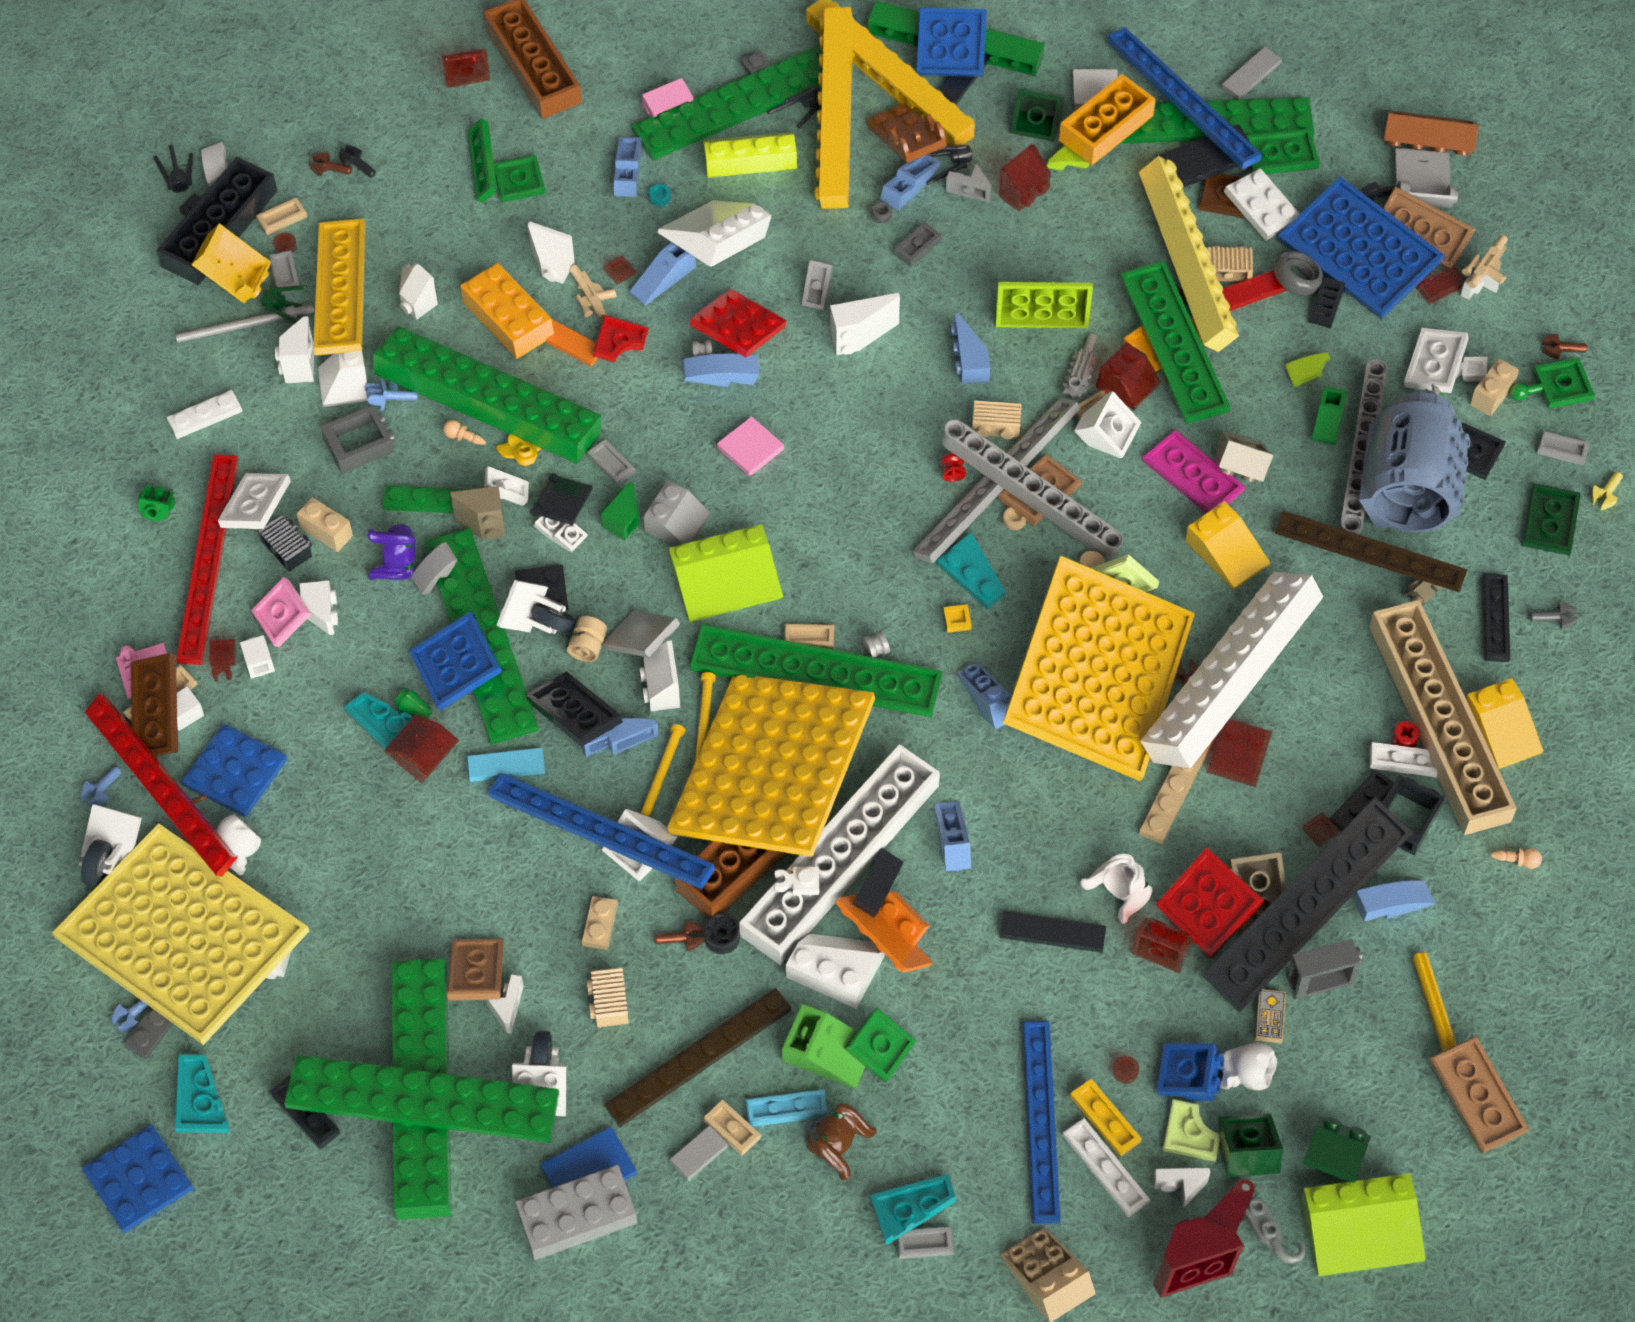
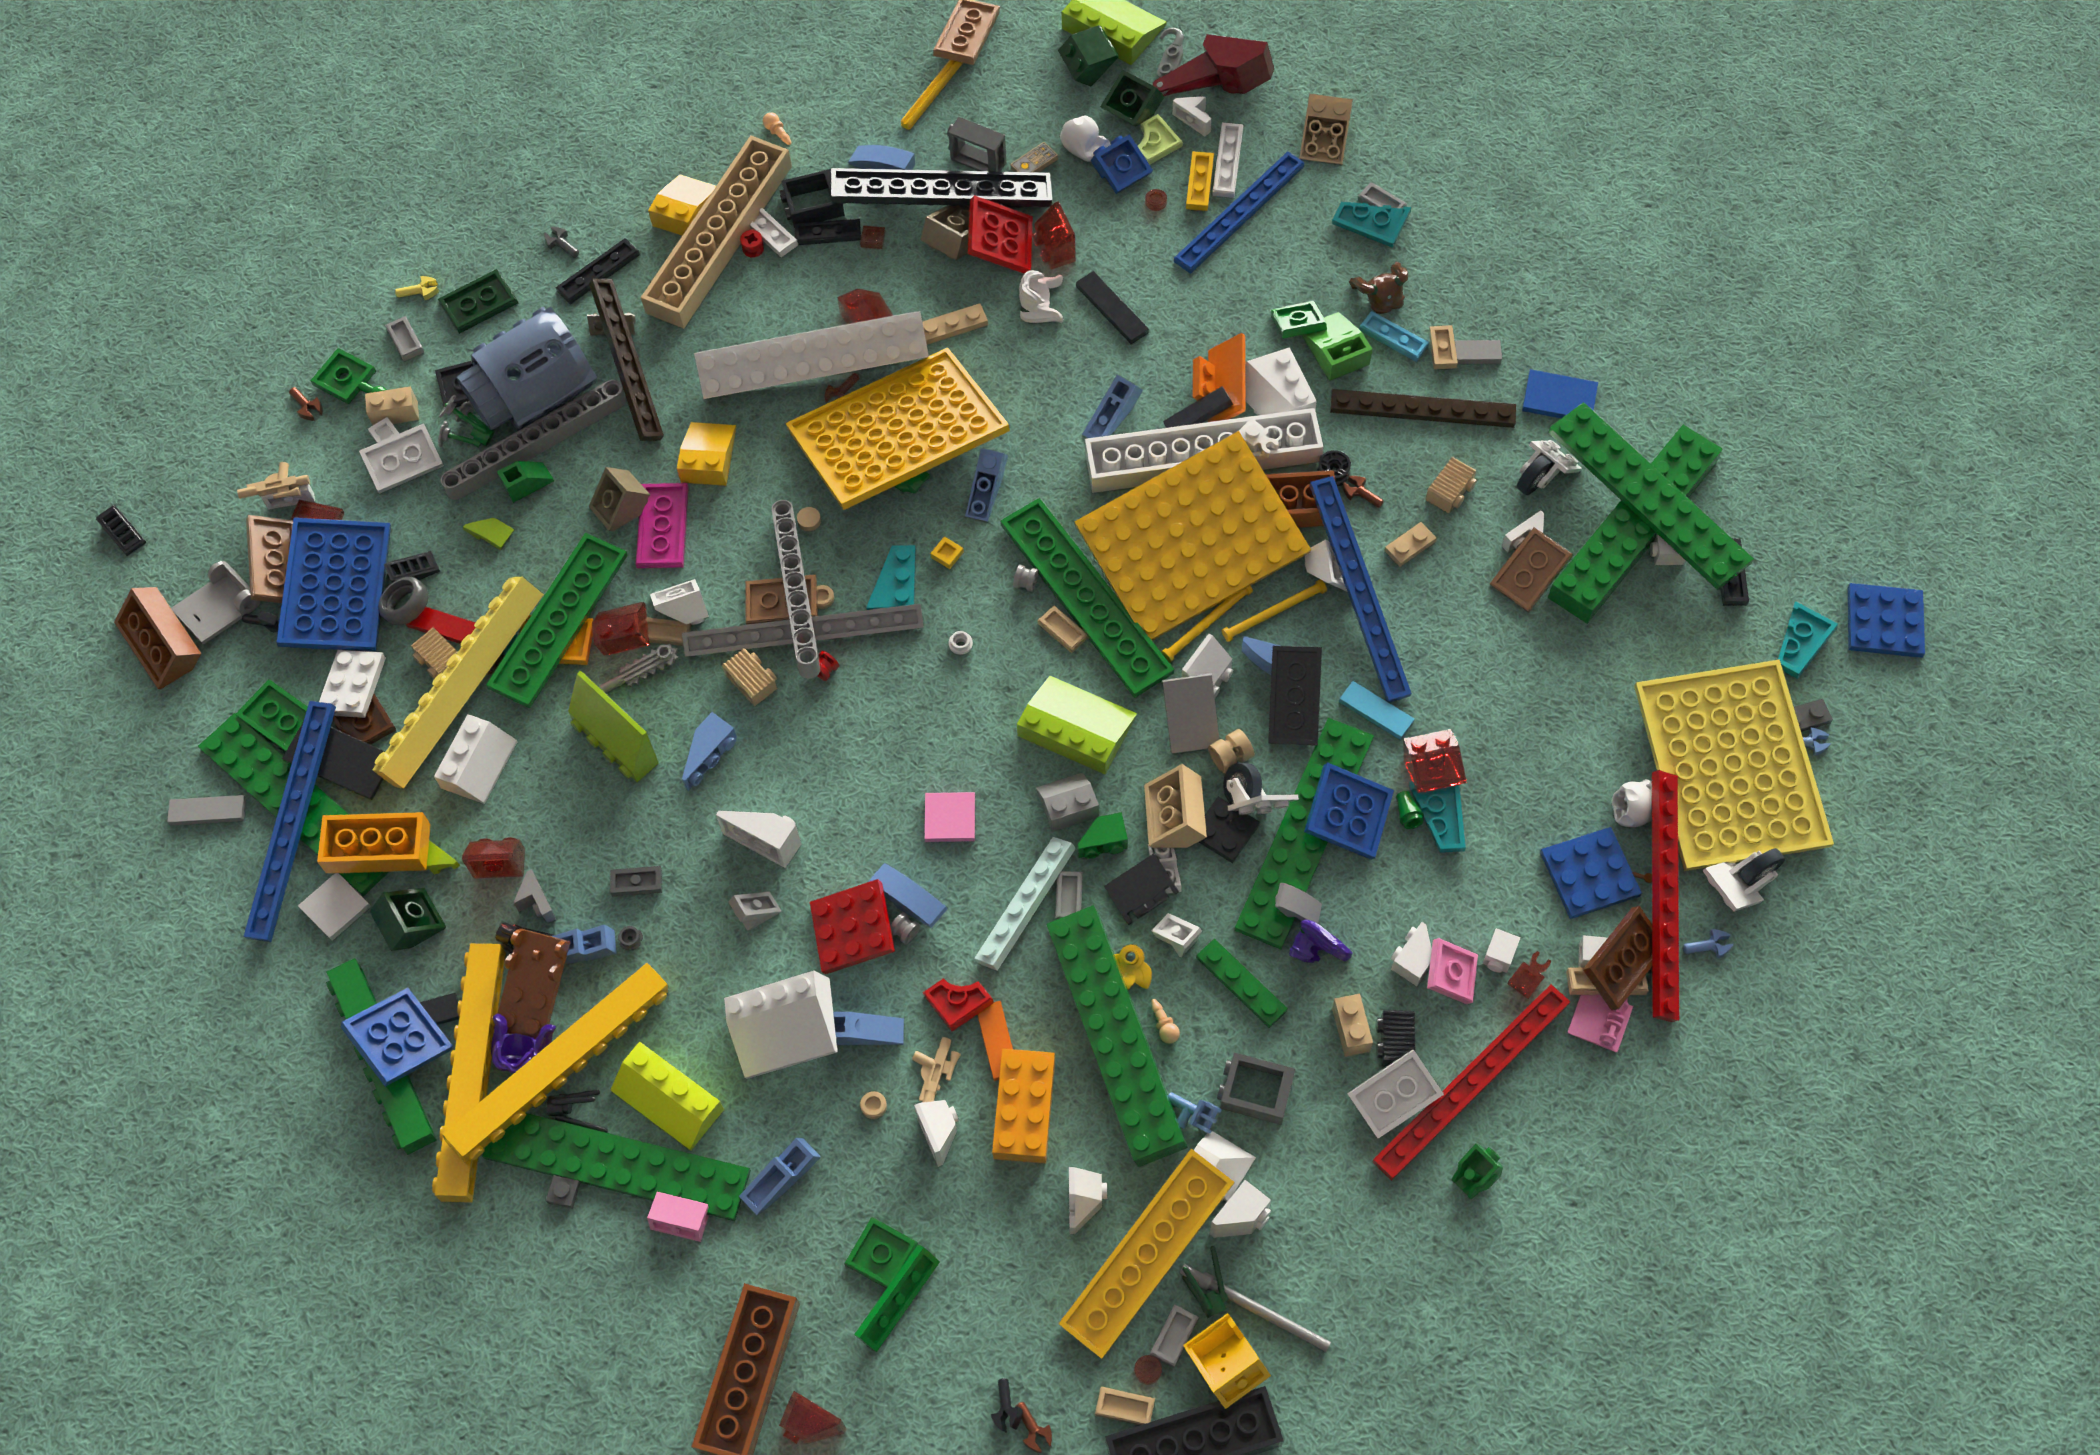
camera: 135 degrees left, 5 degrees up
white plate [167,390,242,439] -> none
dark tan slope [451,486,506,540] -> none
light grey brick [515,1165,637,1260] -> none
clear red tile [604,255,636,285] -> none
teal tile [648,184,671,206] -> none
yellowish green tile [1091,554,1159,592] -> none
none -> black slope [96,505,146,556]
none -> white slope [434,714,518,804]
none -> dark purple hair [491,1014,556,1074]
none -> tan tile [860,1091,887,1119]
none -> white plate [949,631,973,655]
none -> light aqua plate [974,837,1076,971]
none -> tan slope [1144,764,1207,848]

